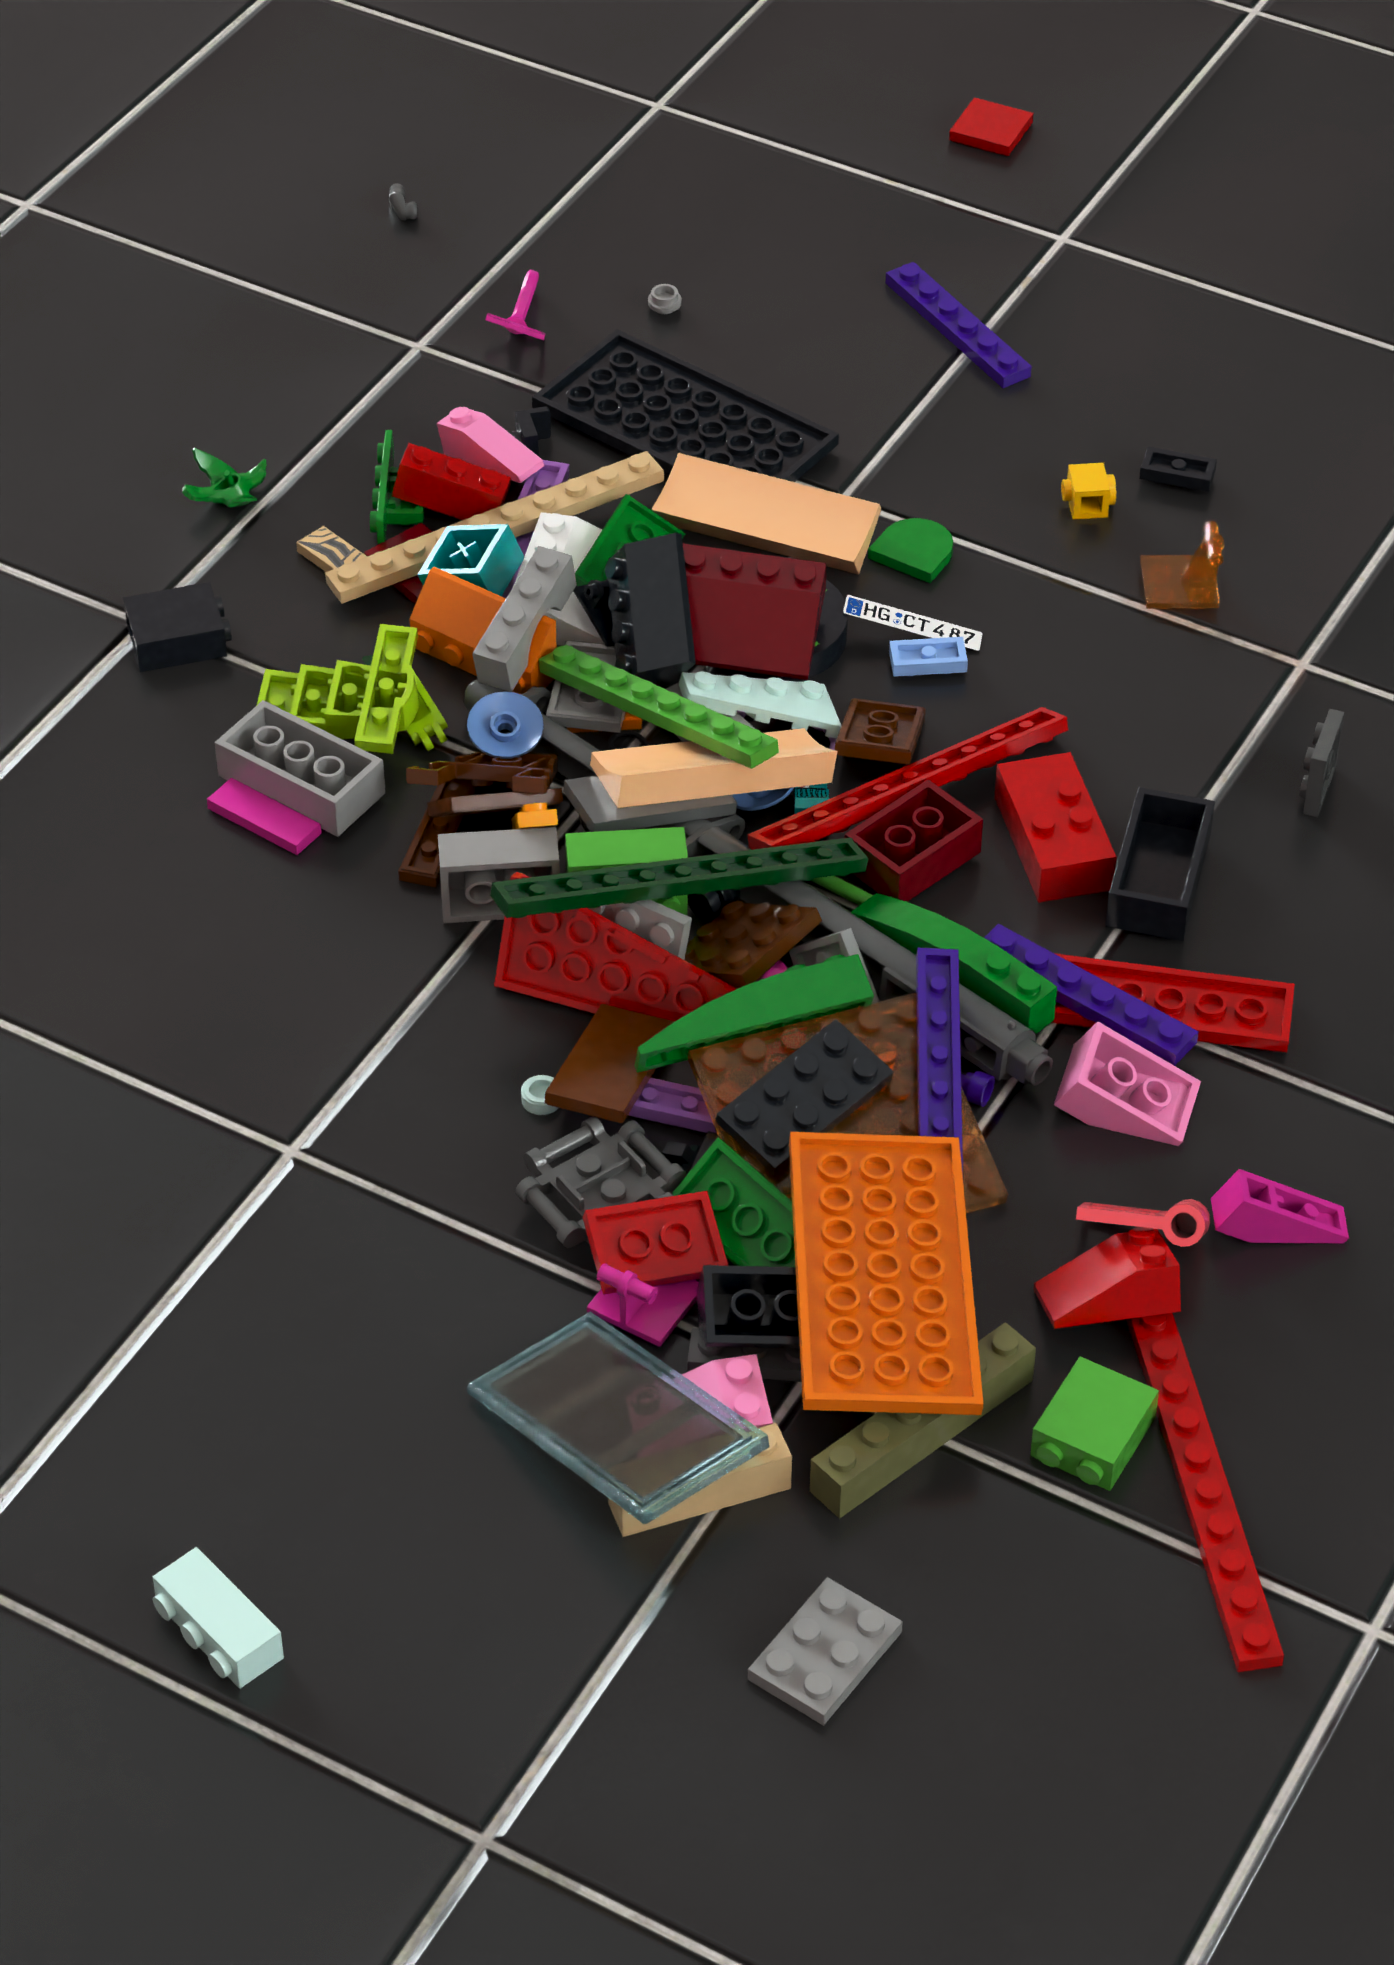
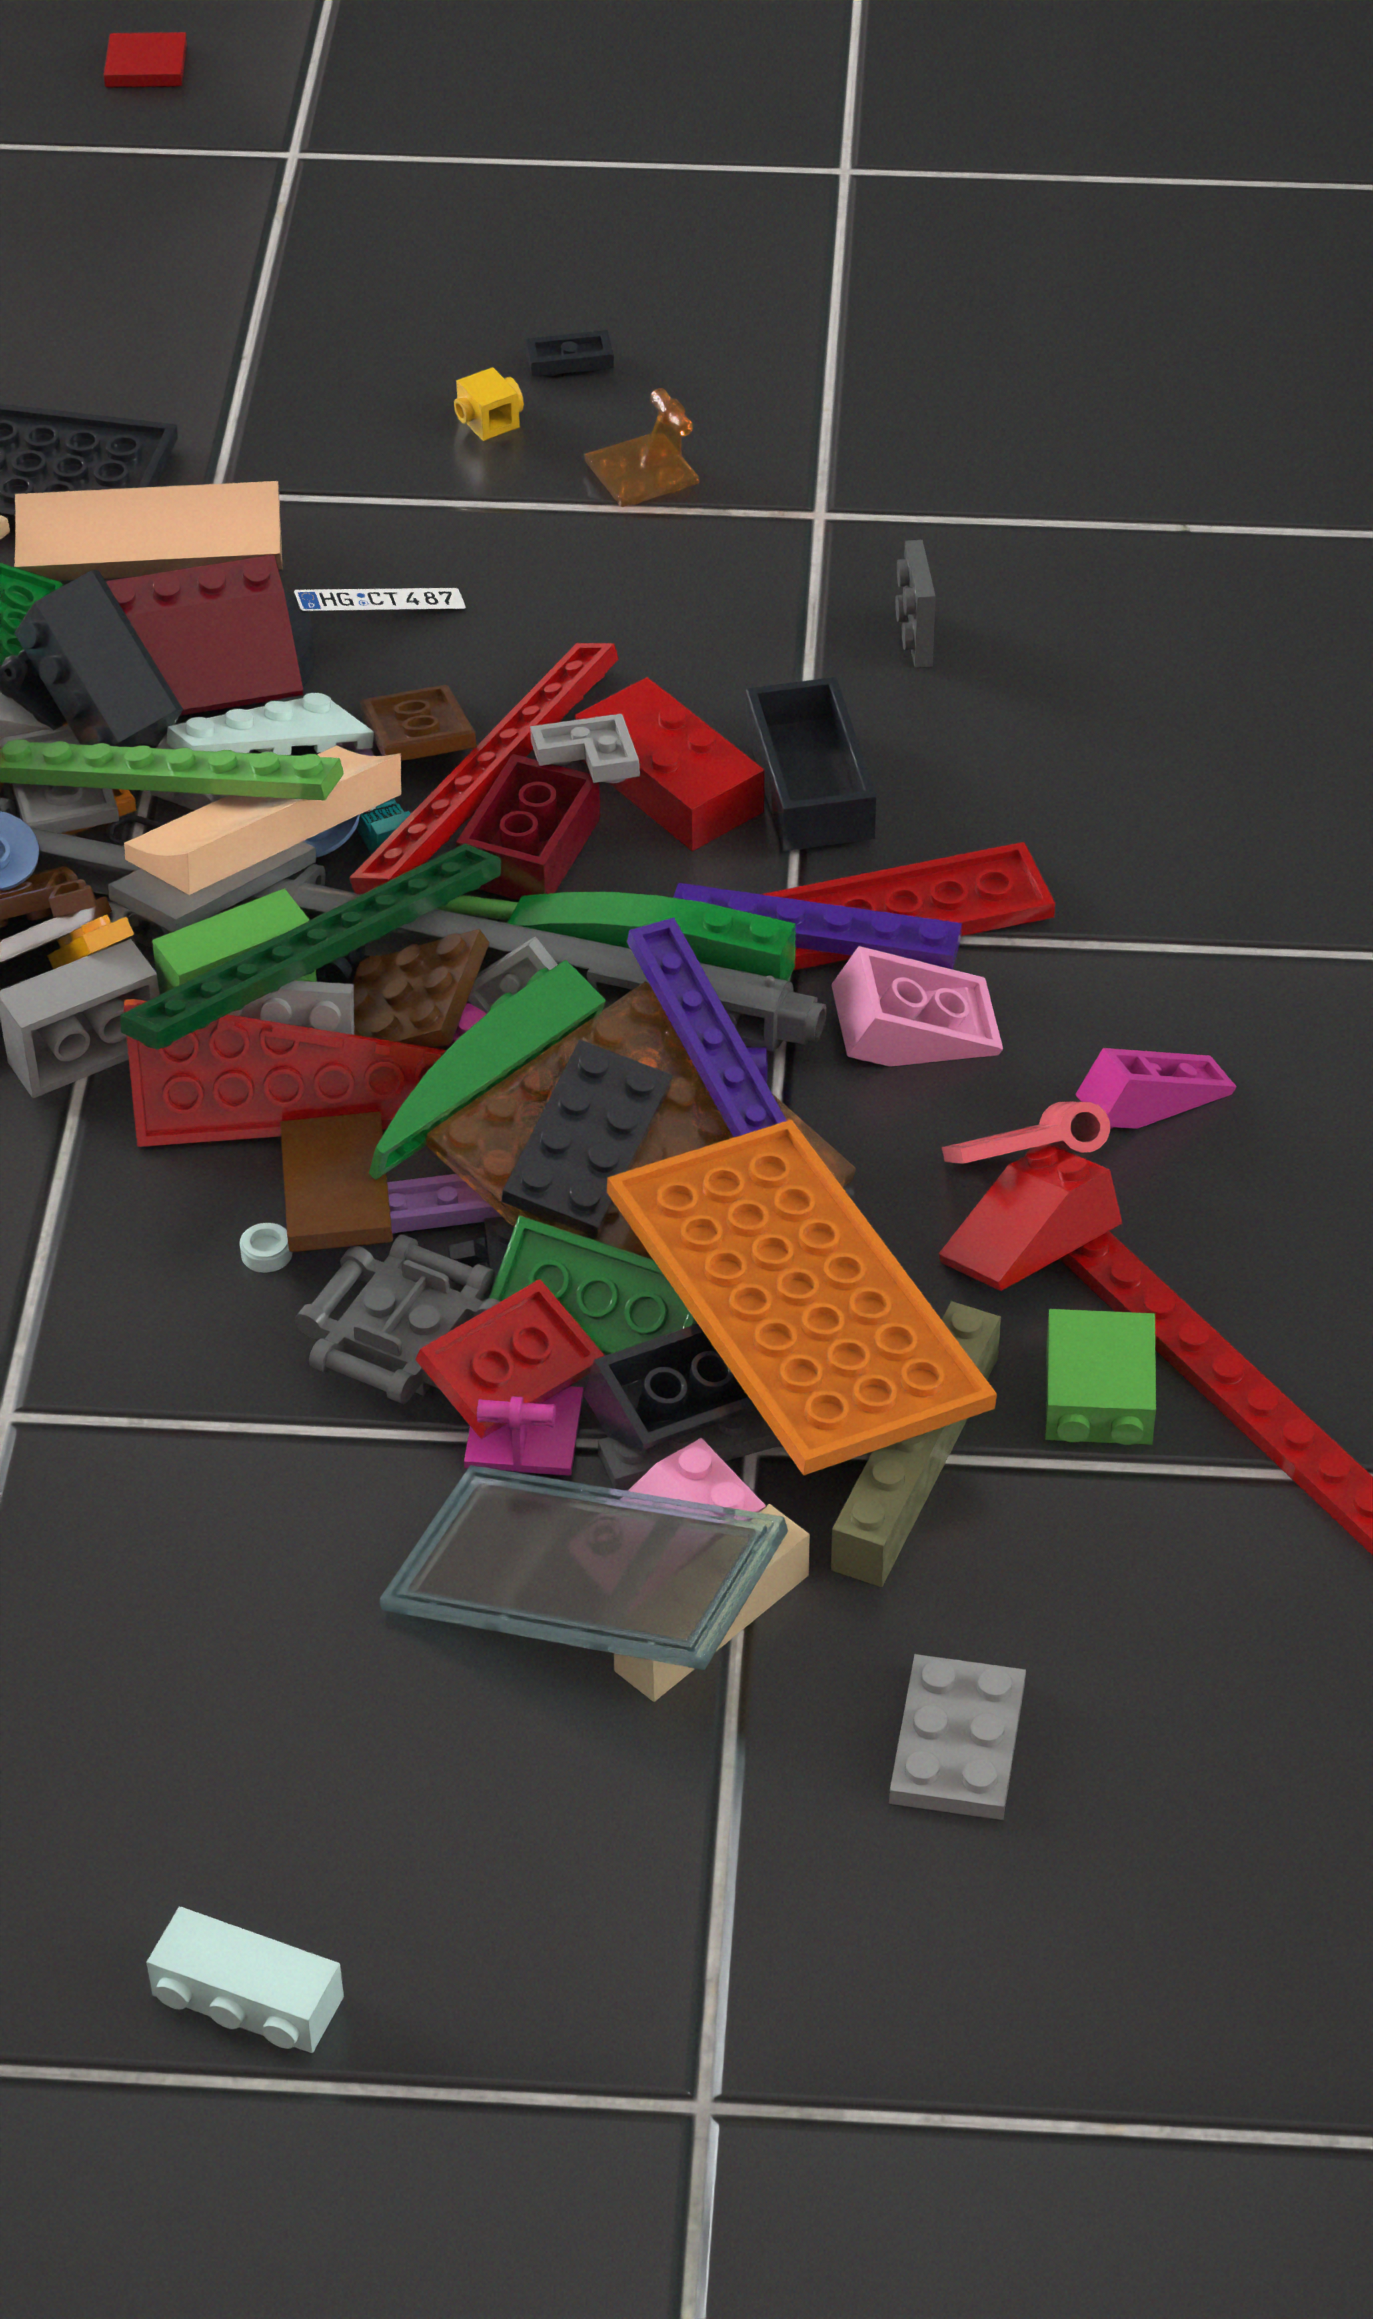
camera: 25 degrees left, 0 degrees up
green tile [868,518,953,583] -> none
dark purple plate [885,262,1032,388] -> none
light blue plate [889,637,968,677] -> none
none -> light grey plate [530,714,640,783]

